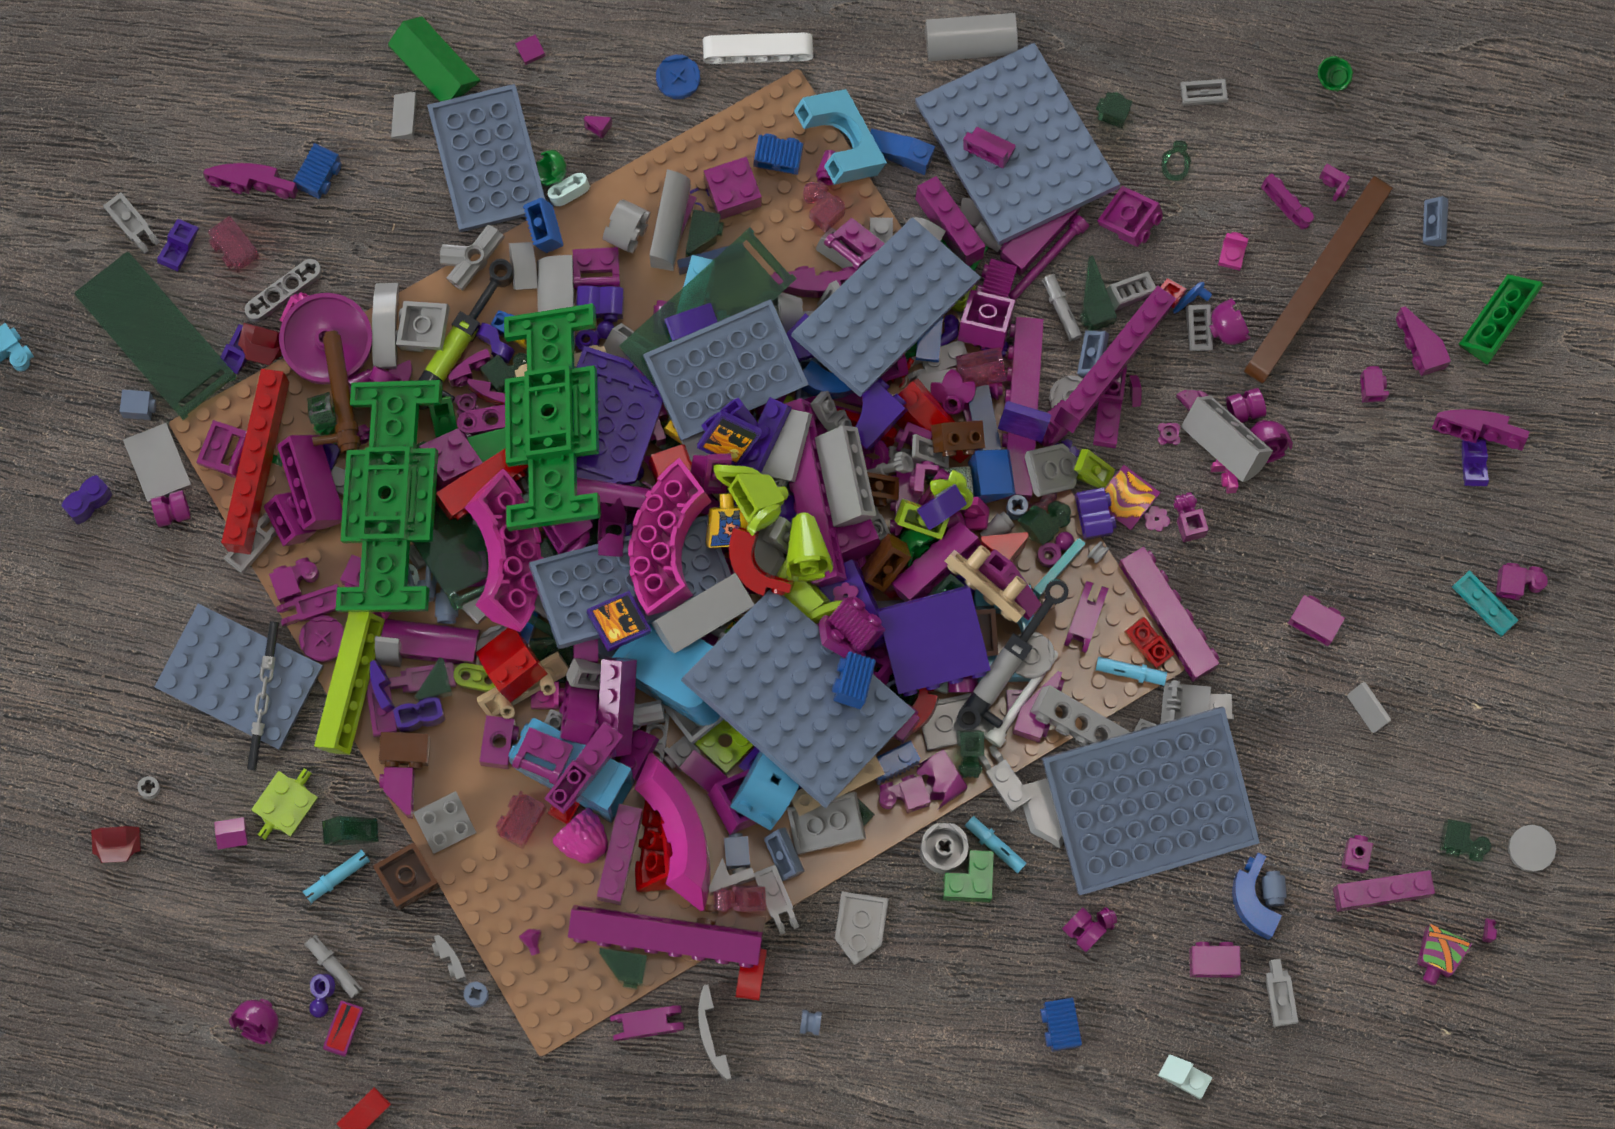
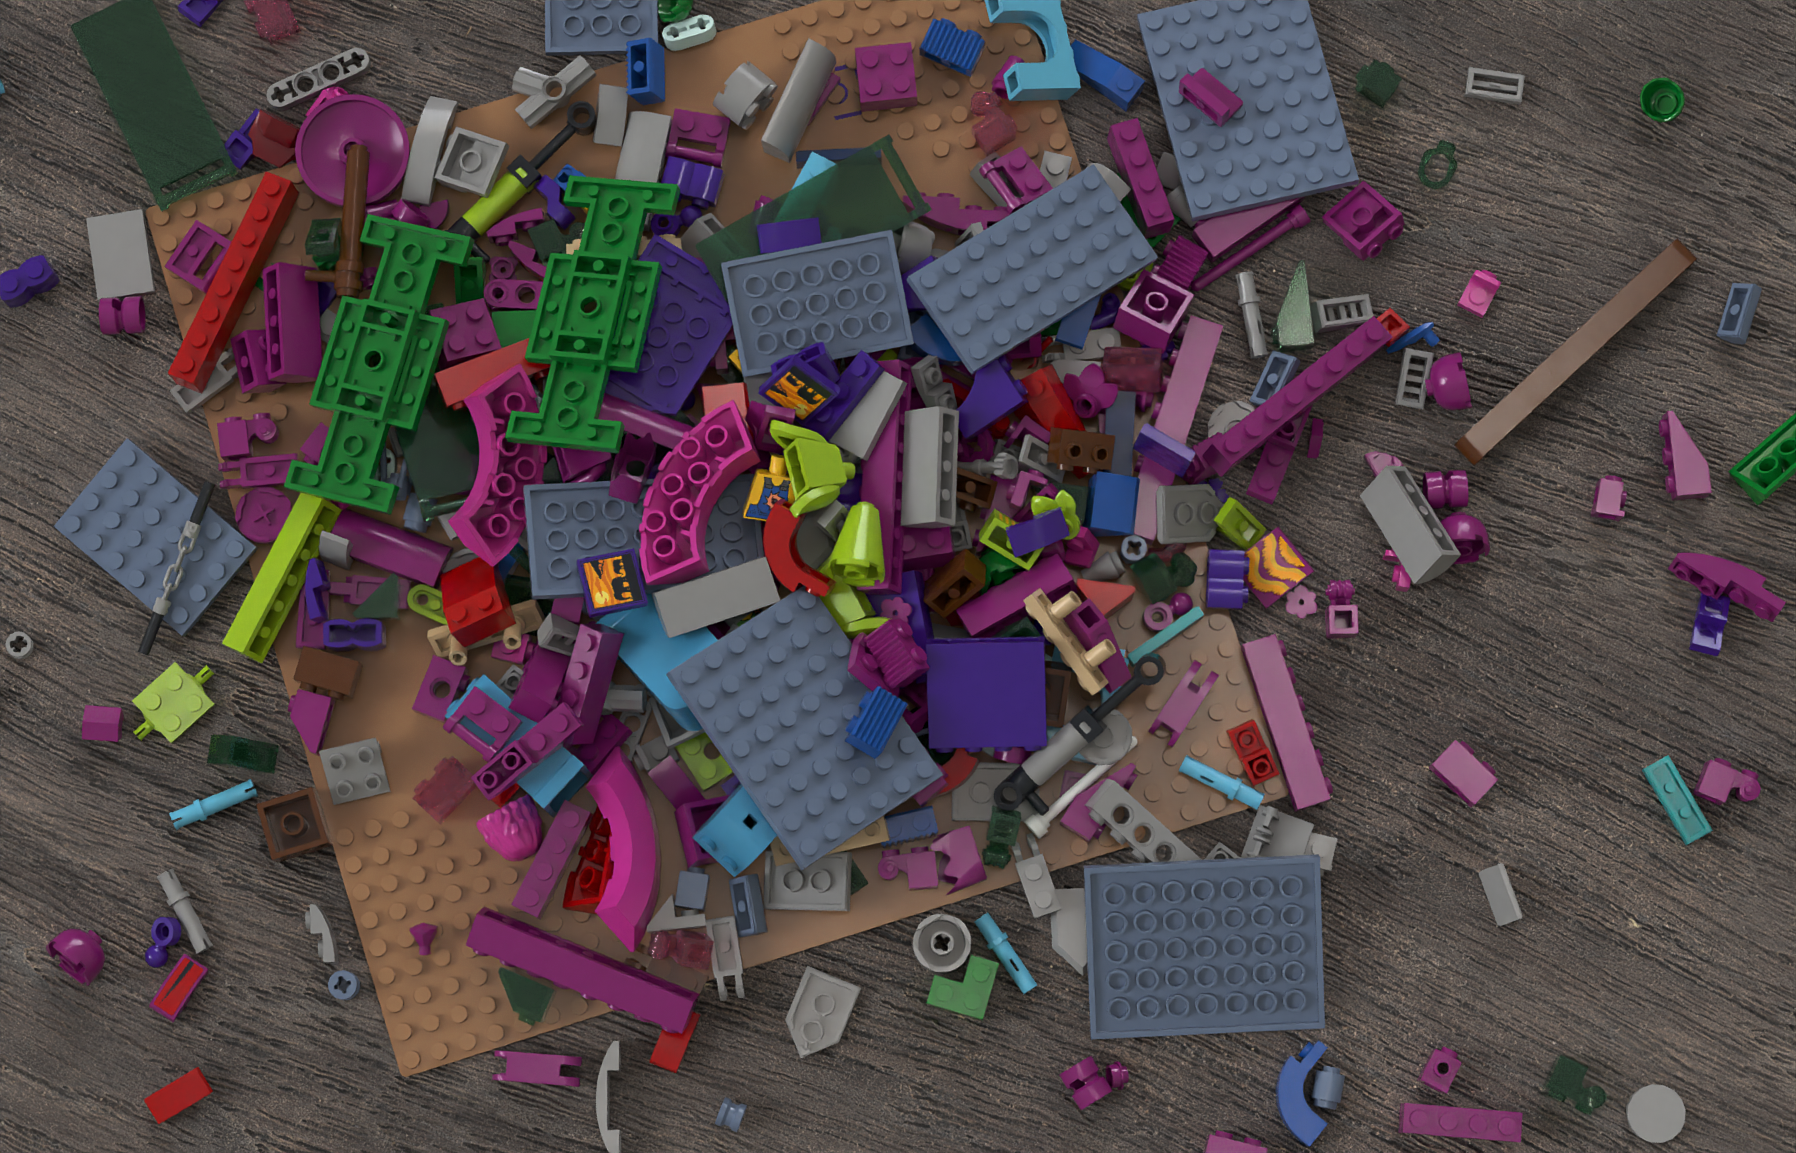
camera: 20 degrees right, 5 degrees up
sand blue brick [120,390,156,420] -> none
clear green slope [685,209,724,257] -> none
light grey bush [1087,541,1110,564] -> none
magenta plate [1157,423,1181,445] -> none
magenta hinge [1261,173,1314,230] -> none
magenta bracket [1319,164,1350,202] -> none

